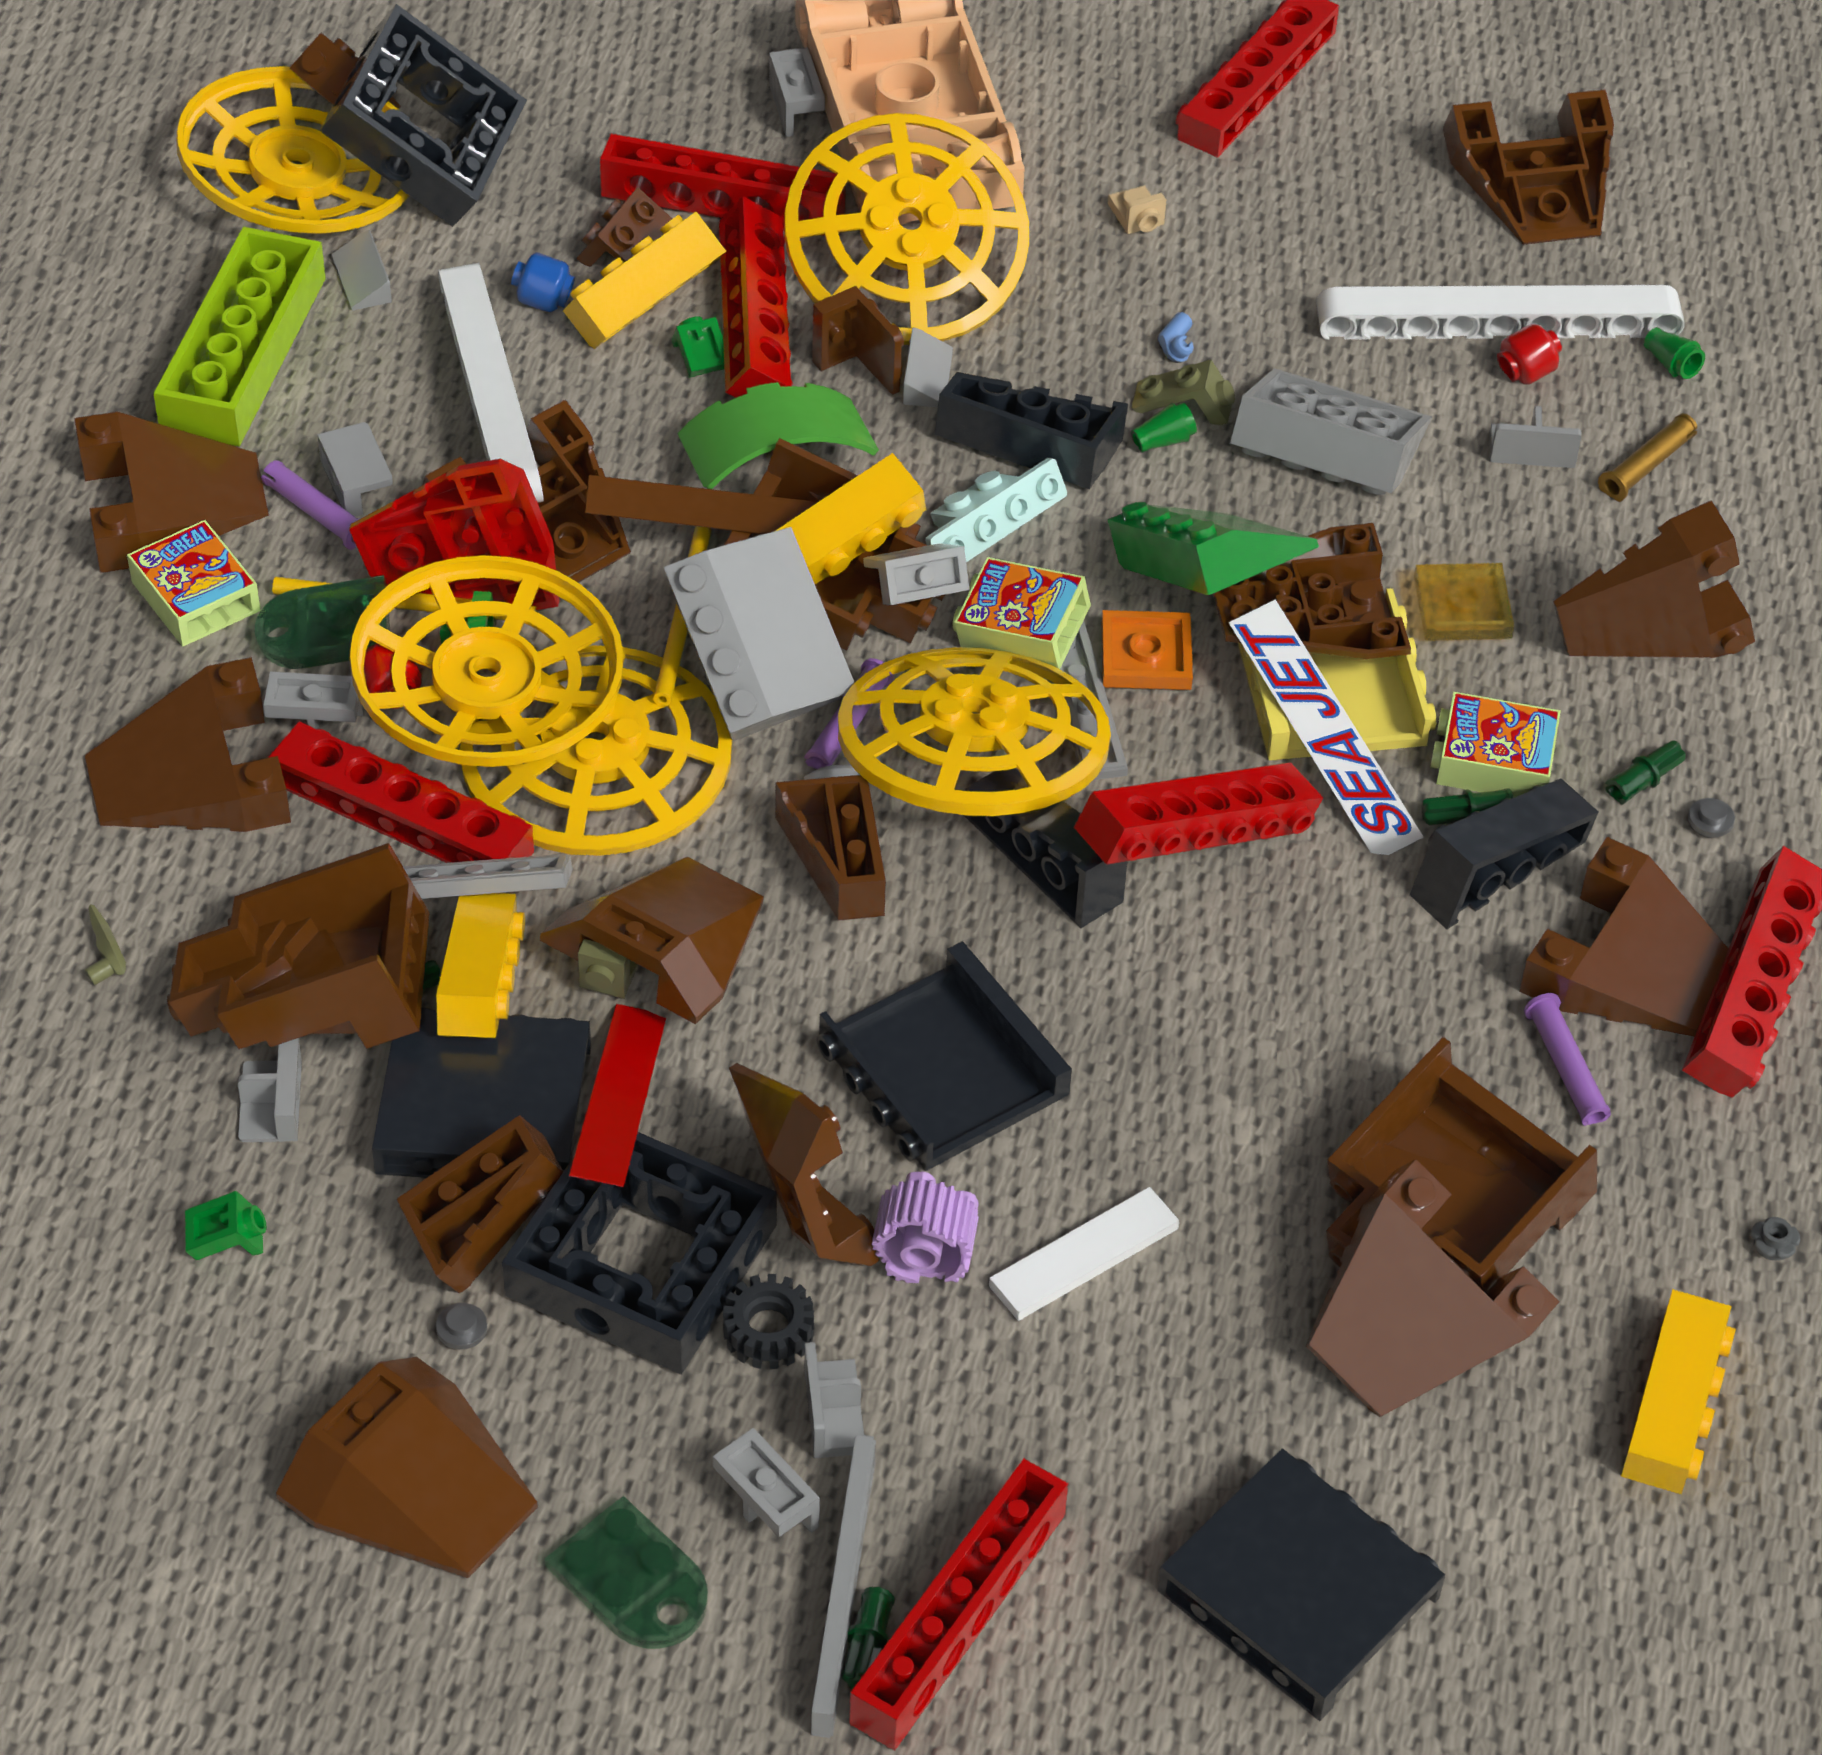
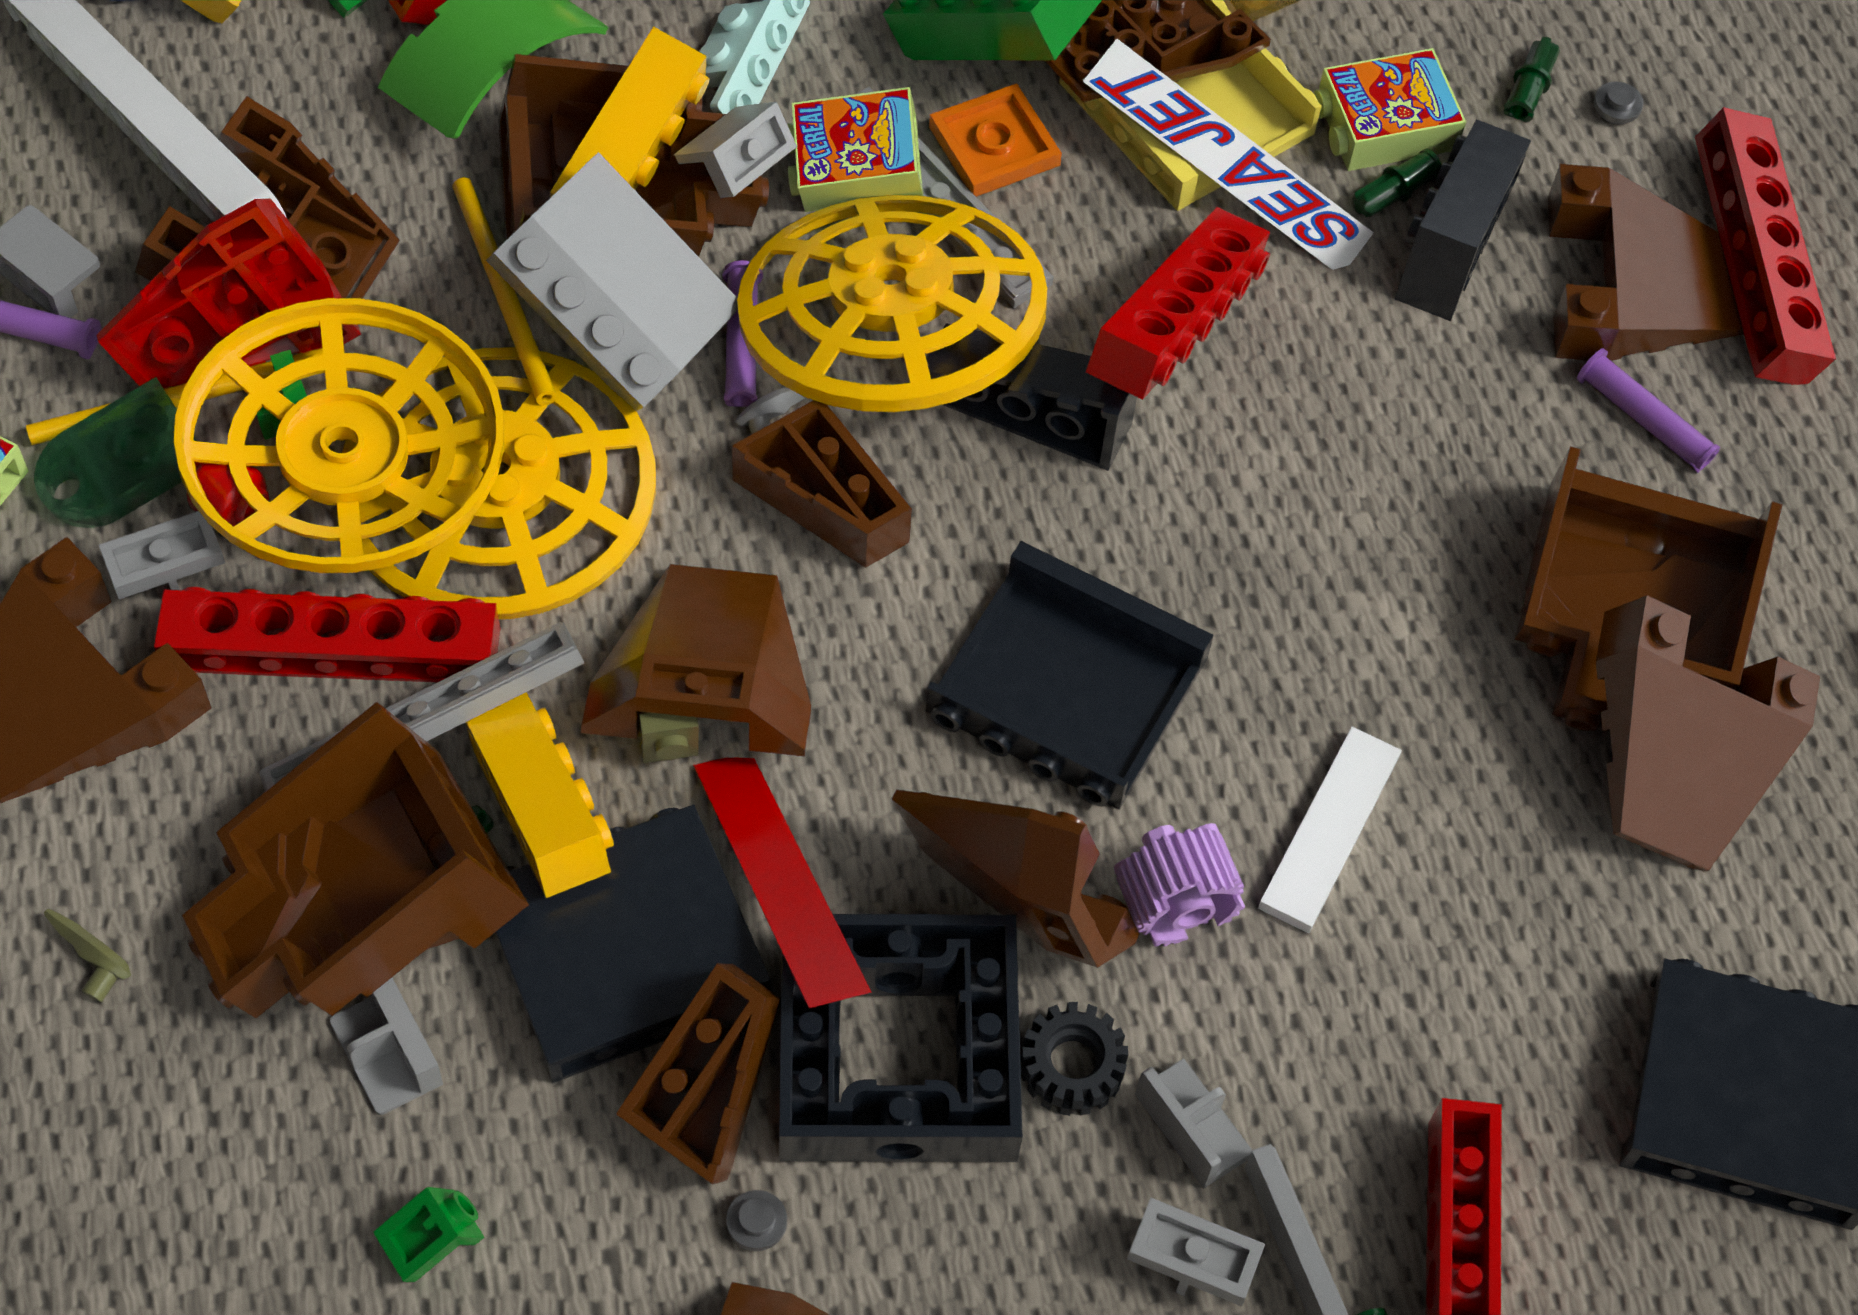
camera: 30 degrees left, 10 degrees up
reddish brown sticker [585,475,818,534] -> none

